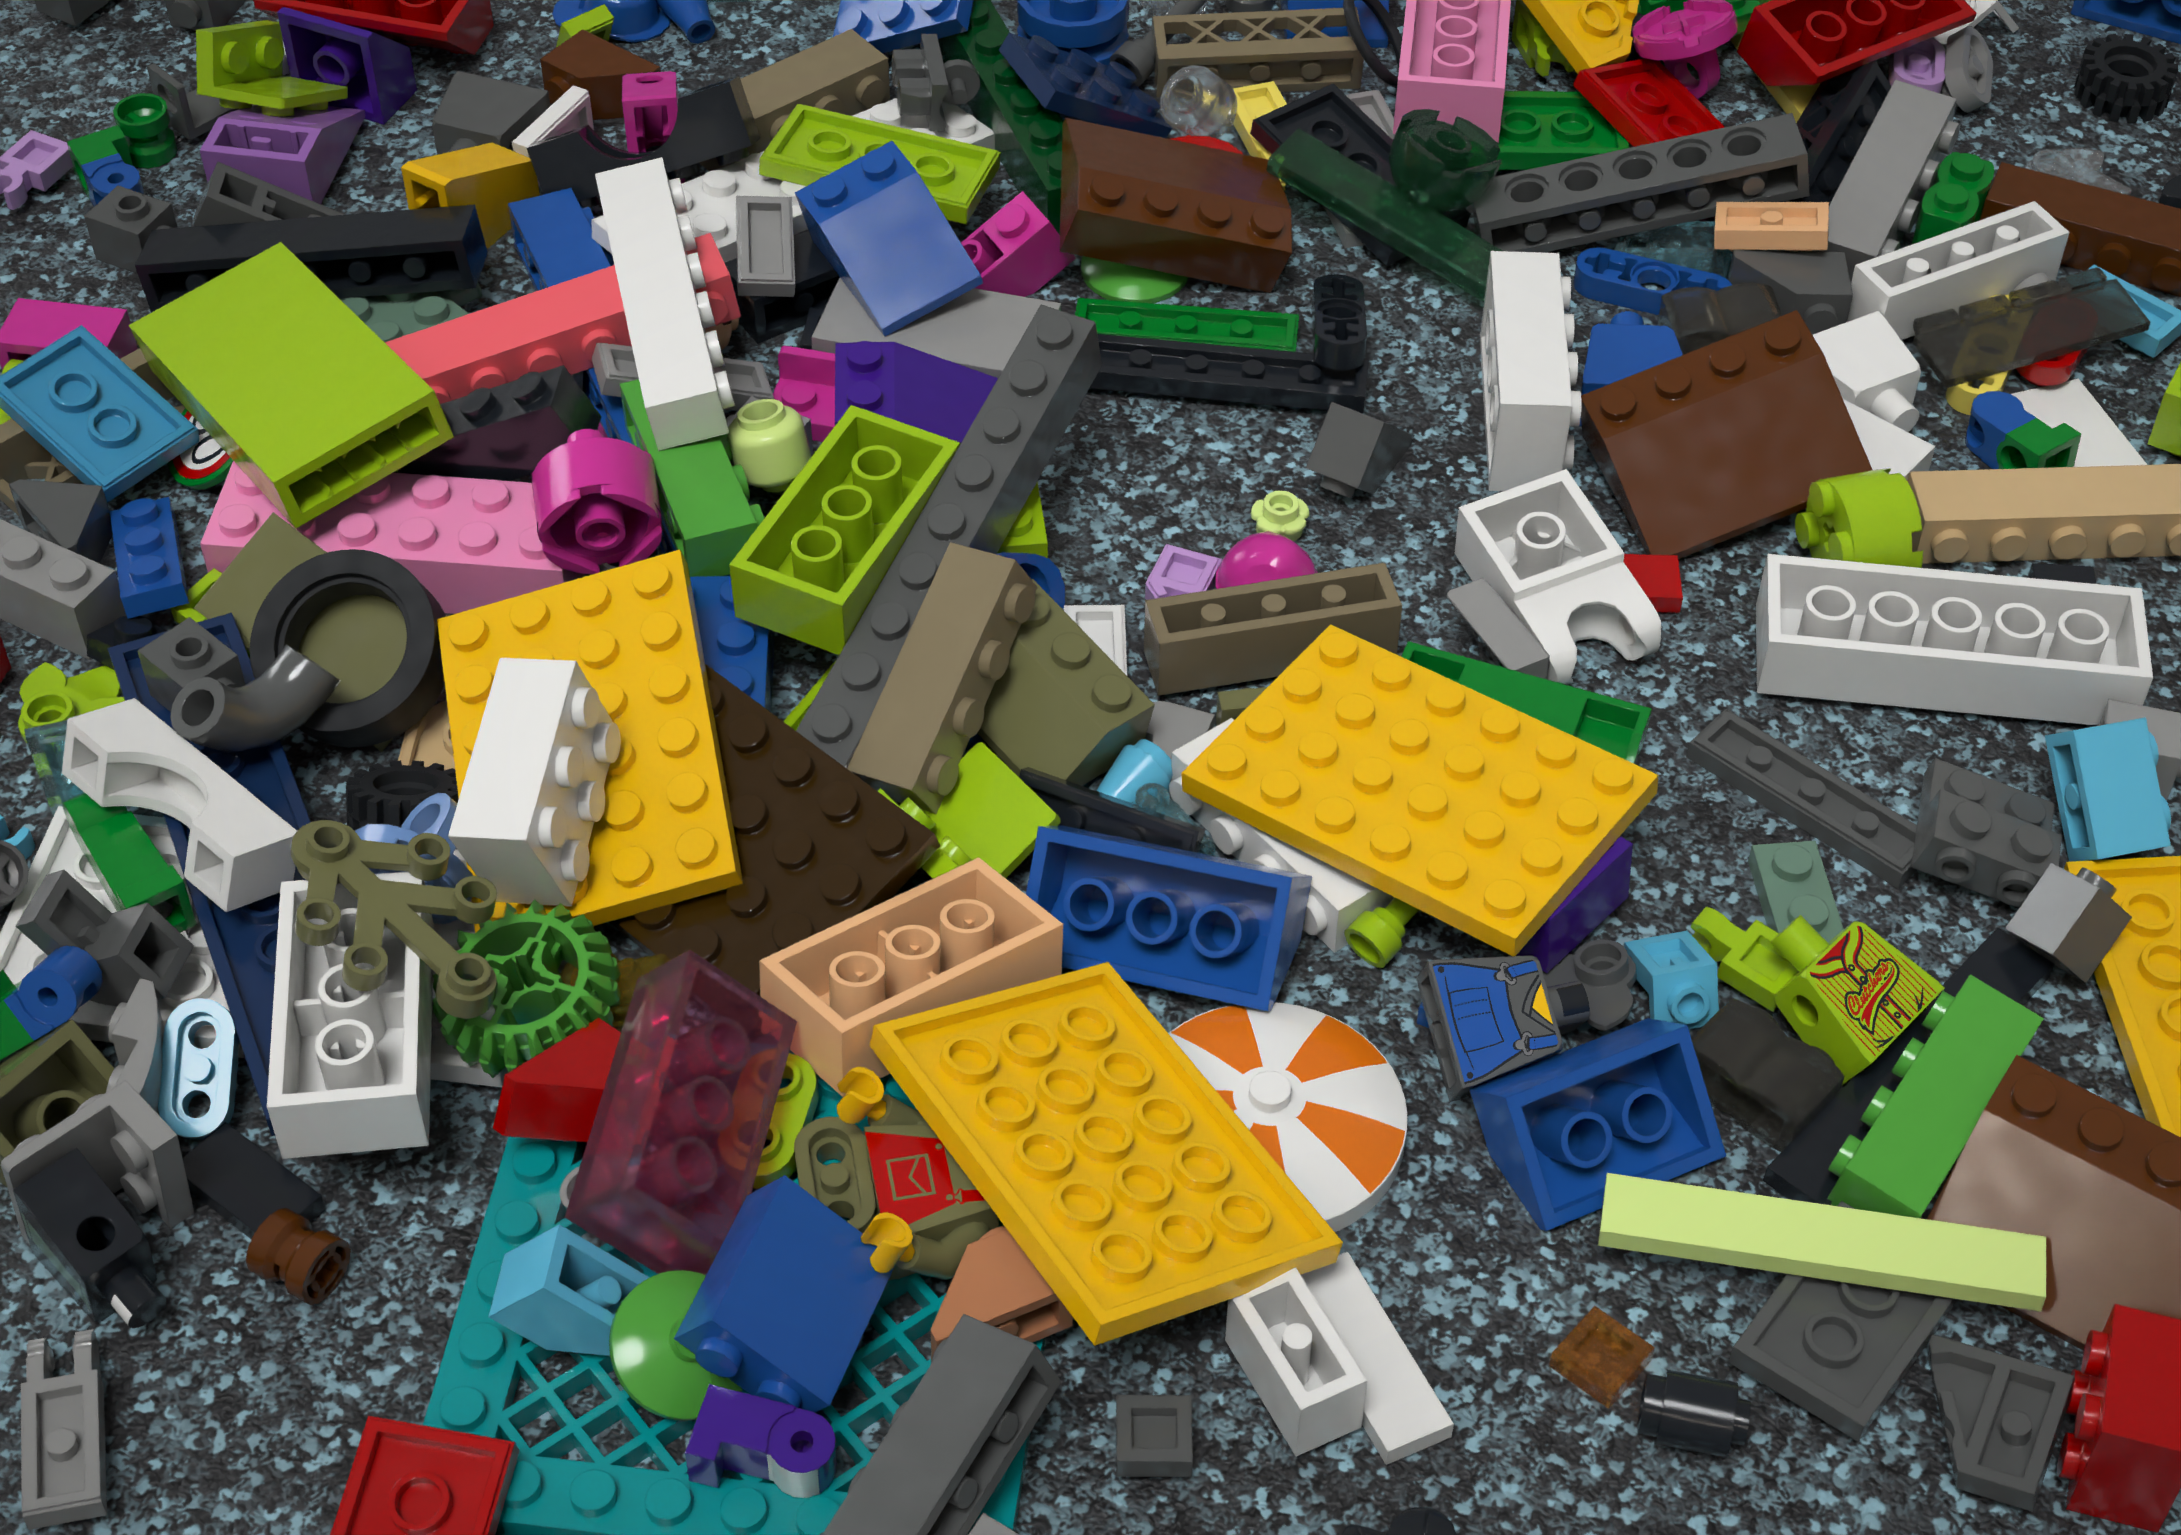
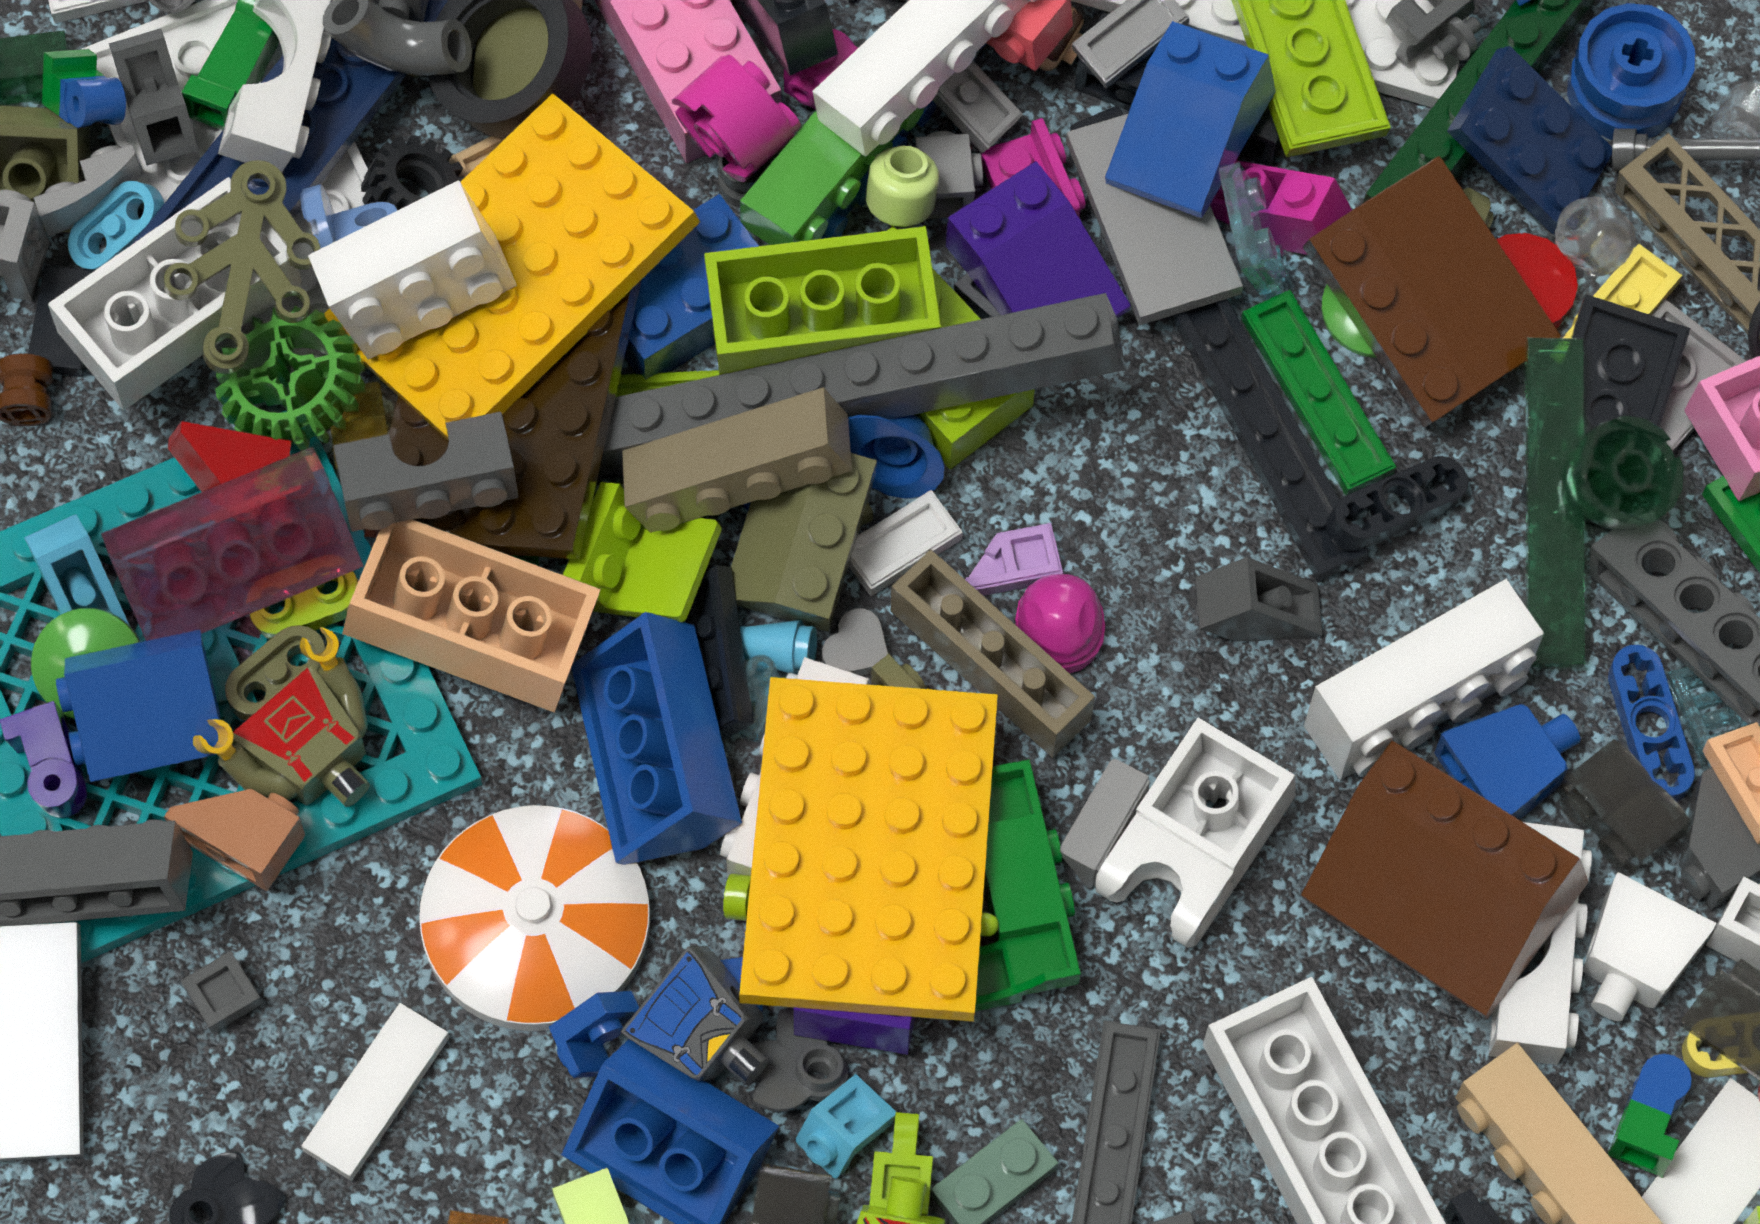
camera: 55 degrees right, 20 degrees up
yellow plate [869,962,1343,1346] -> none
white brick [1225,1267,1368,1457] -> none
yellowish green plate [1251,491,1309,542] -> none
red tile [1623,554,1683,613] -> none
lime brick [1795,468,1923,568] -> none
none -> dark grey arch [333,412,519,532]
none -> blue bracket [549,991,639,1078]
none -> clear light blue plate [1218,162,1289,301]

